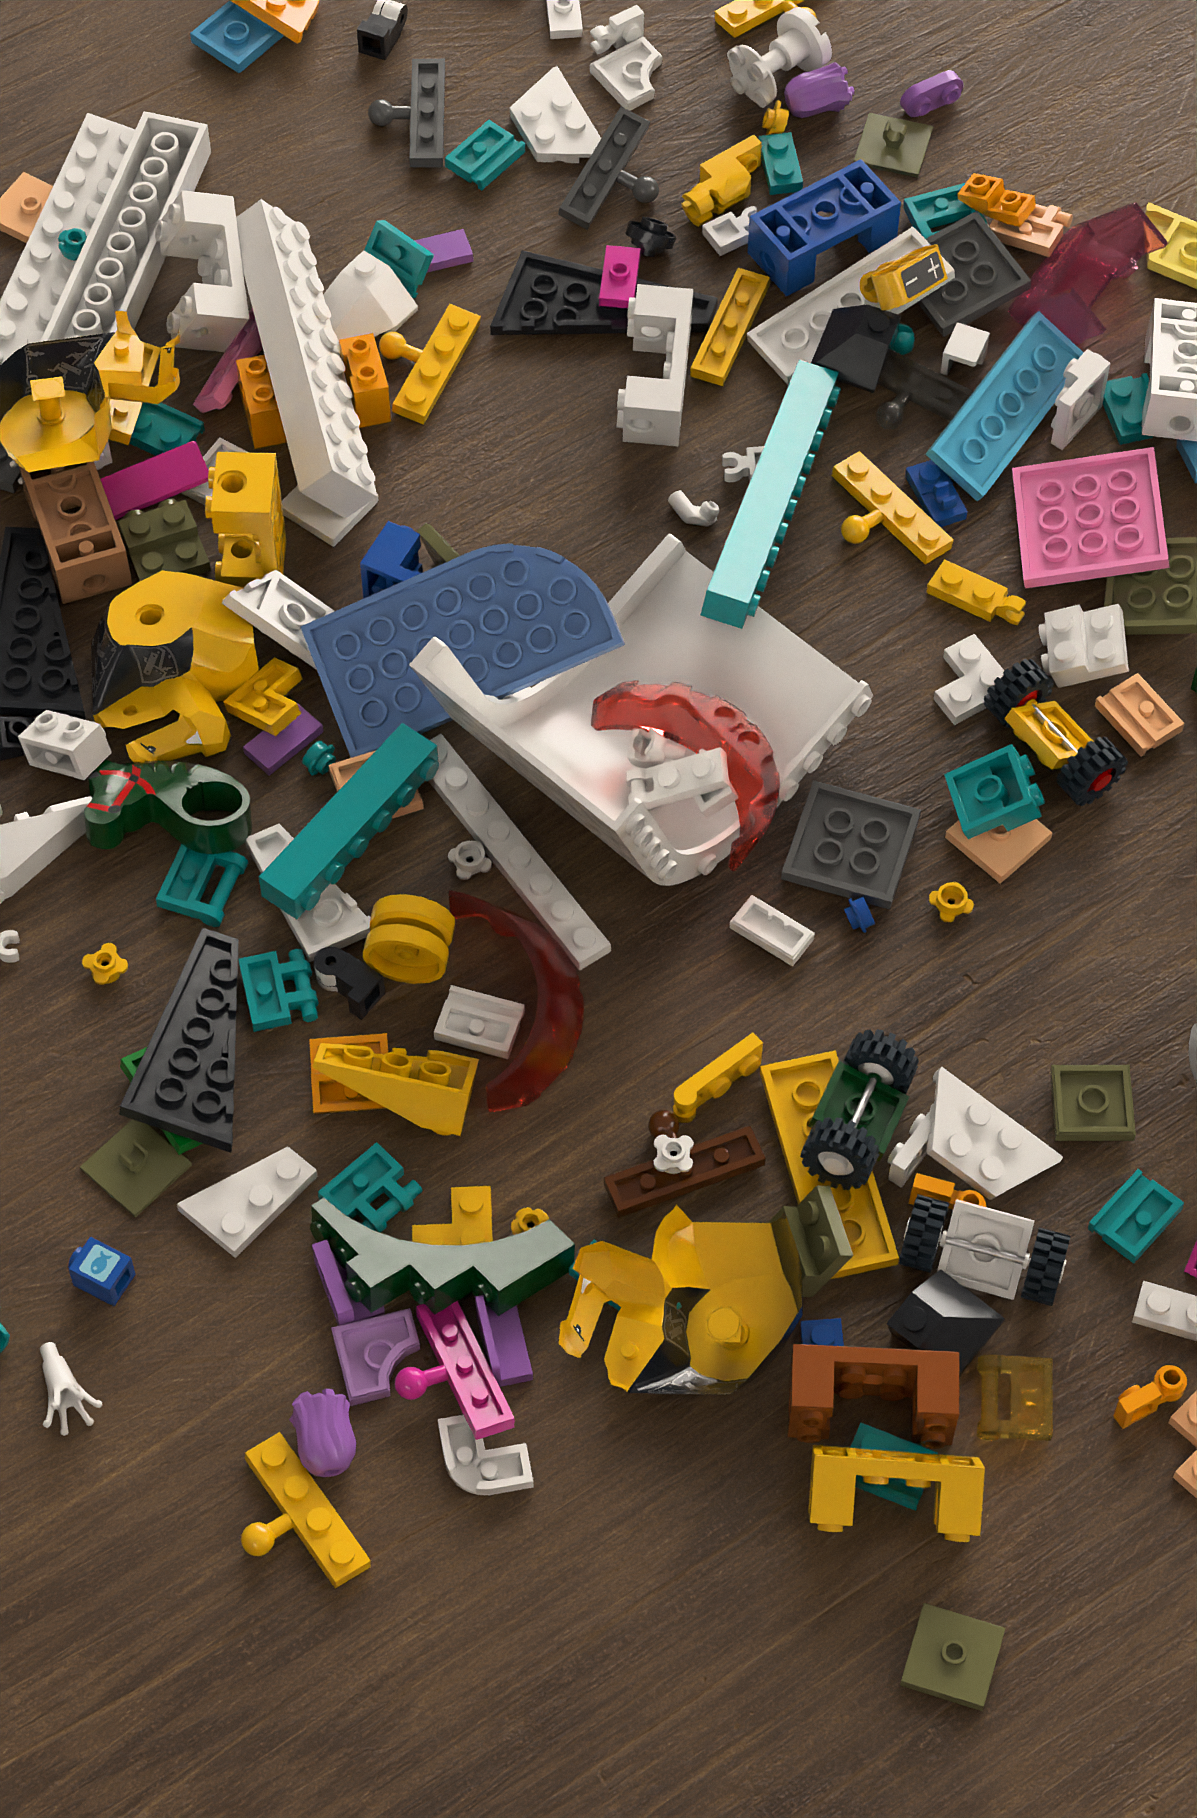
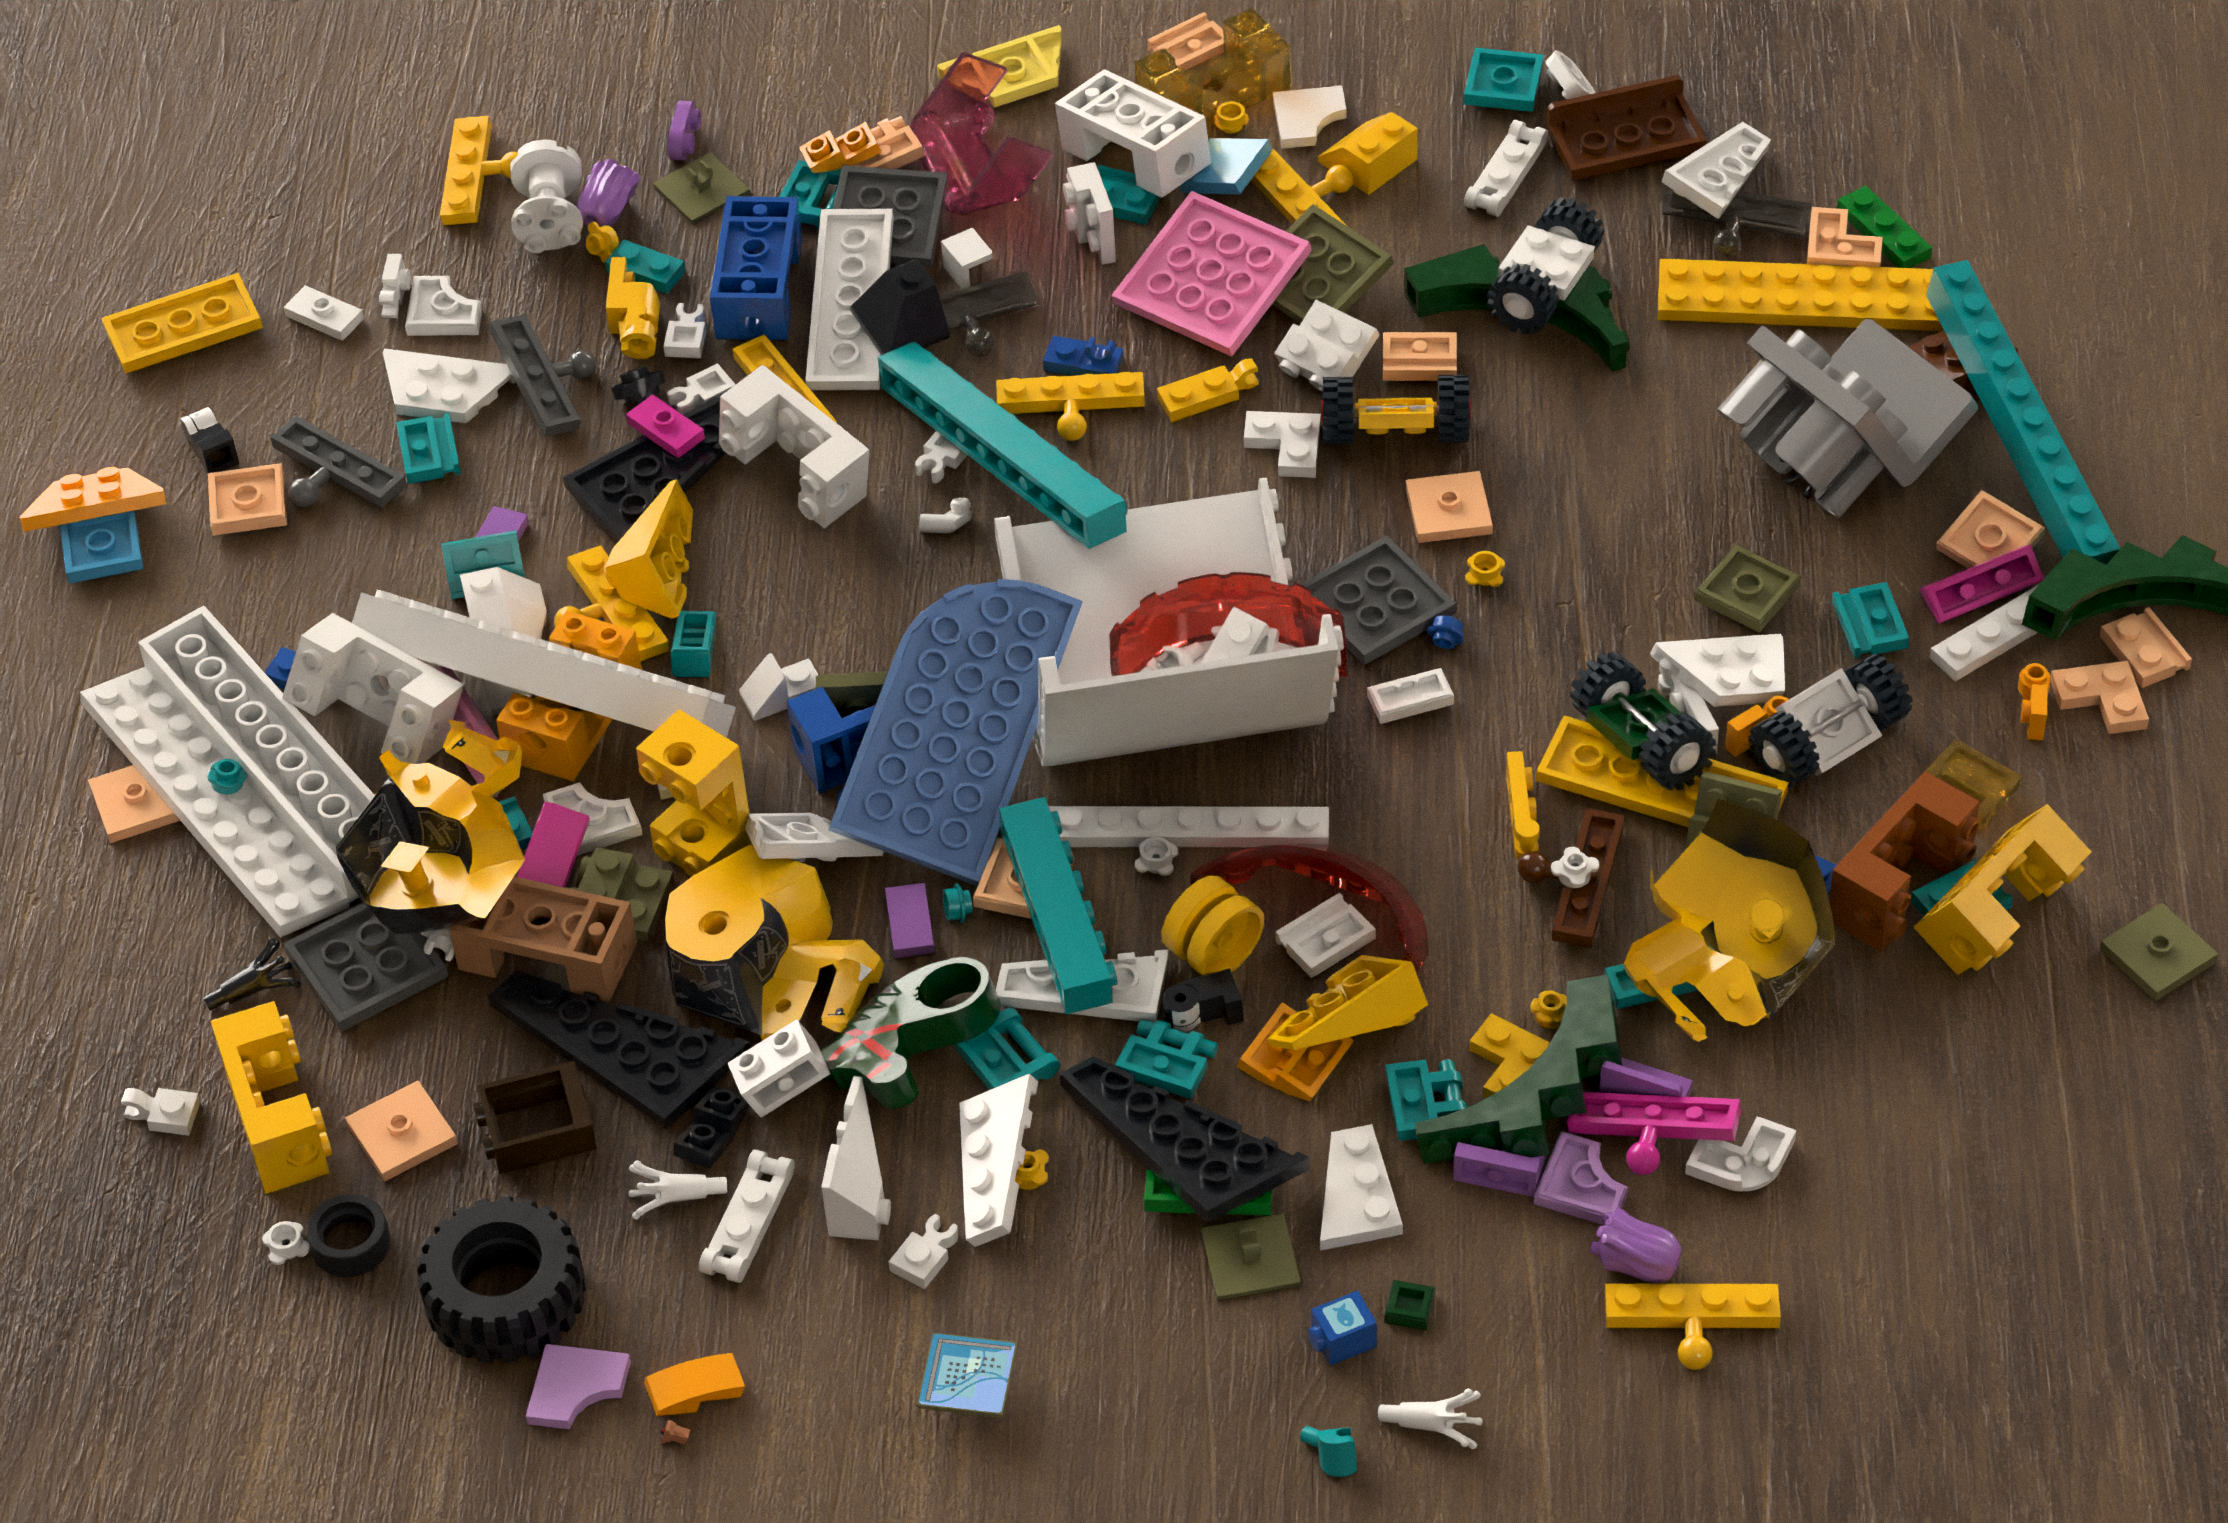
camera: 50 degrees left, 10 degrees down
yellow plate [223,657,303,736] -> none
yellow beam [859,244,948,310] -> none
black slope [886,1269,1005,1377] -> none
medium azure plate [926,311,1084,501] -> none
teal plate [944,744,1045,839] -> none
none -> light nougat plate [208,463,287,536]
none -> yellow wedge [604,479,693,619]
none -> white plate [667,364,736,414]
none -> teal slope [671,611,717,677]
none -> white slope [739,653,818,721]
none -> white wing [959,1074,1038,1247]
none -> dark green tile [1384,1280,1435,1331]

